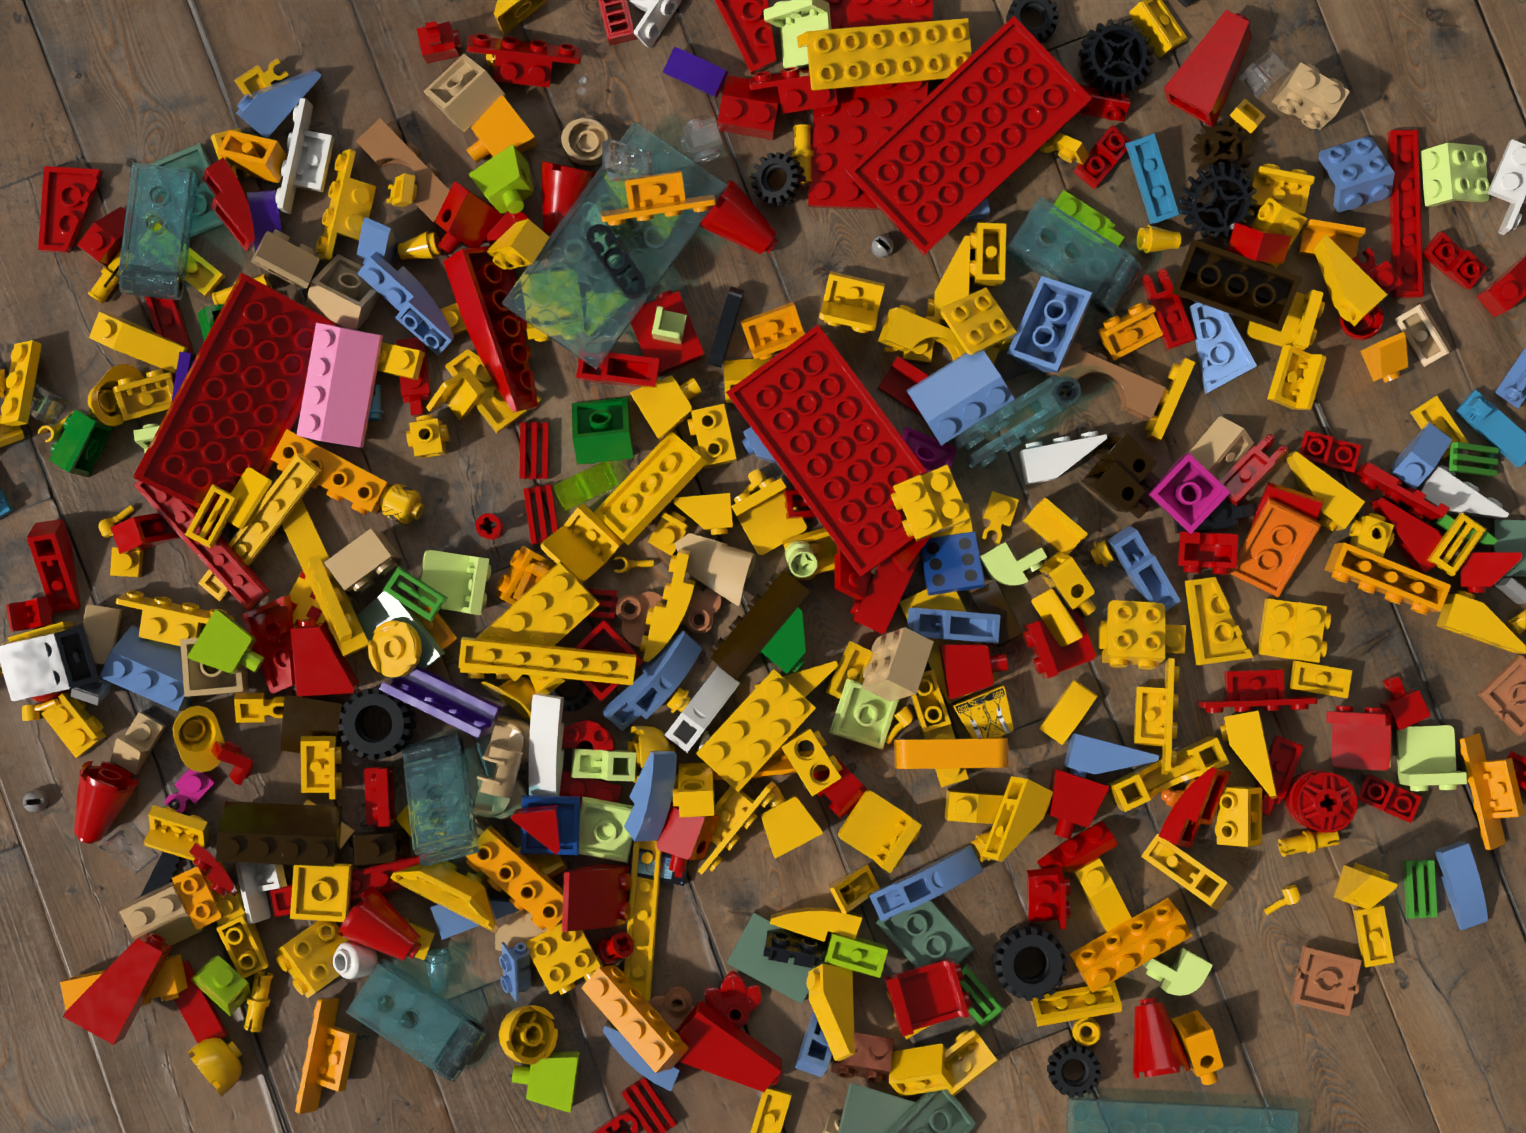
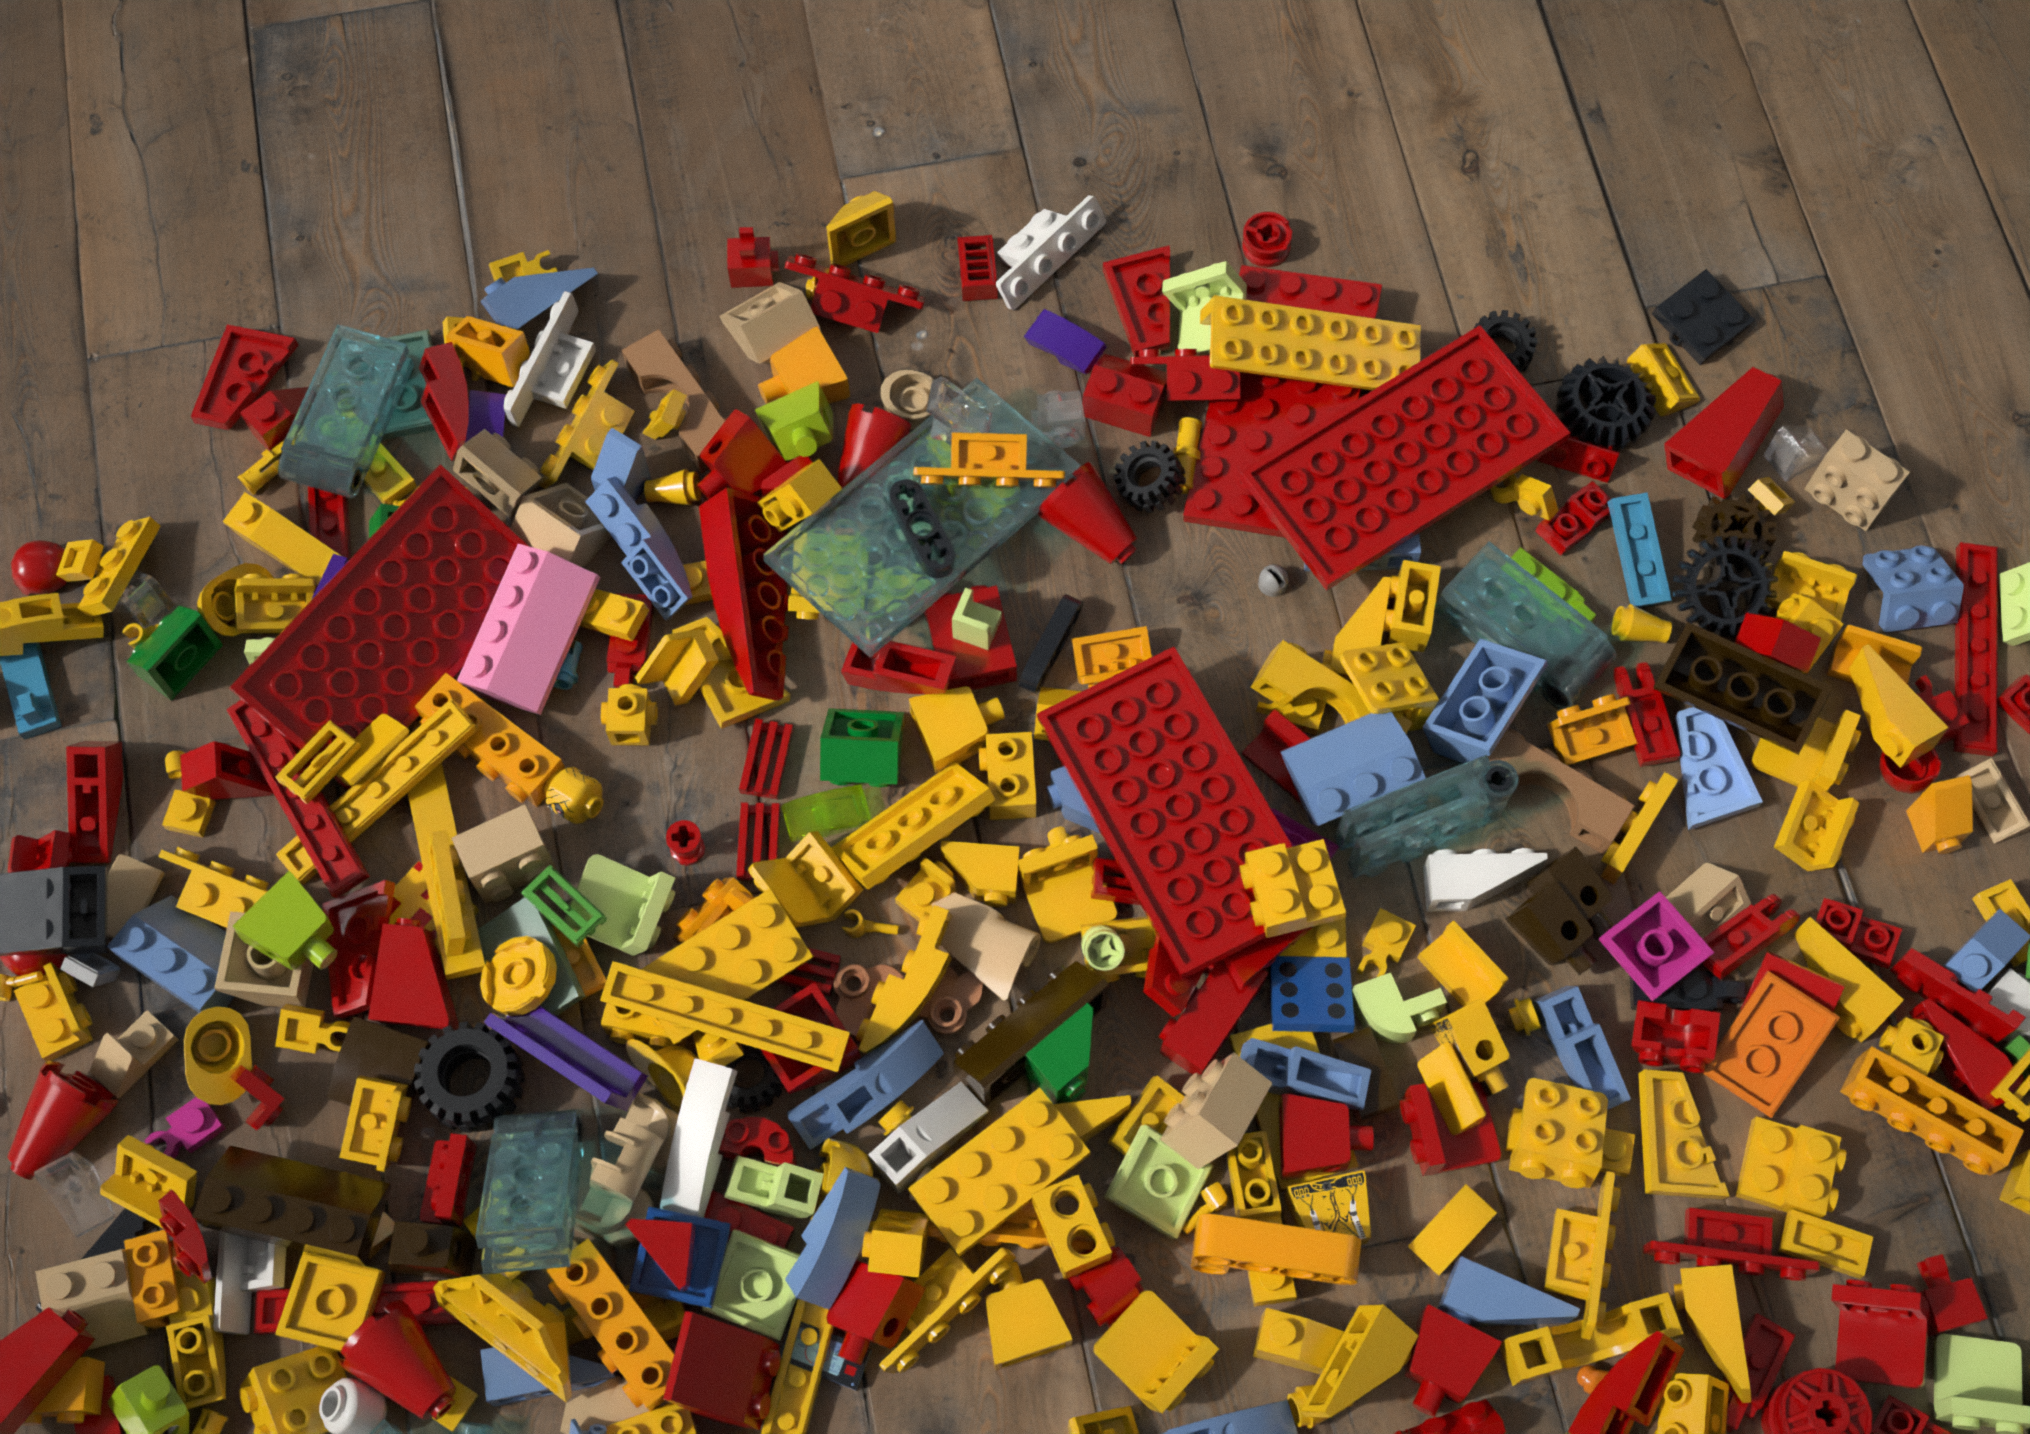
camera: 10 degrees right, 20 degrees down
yellow bracket [819,271,885,333] -> none

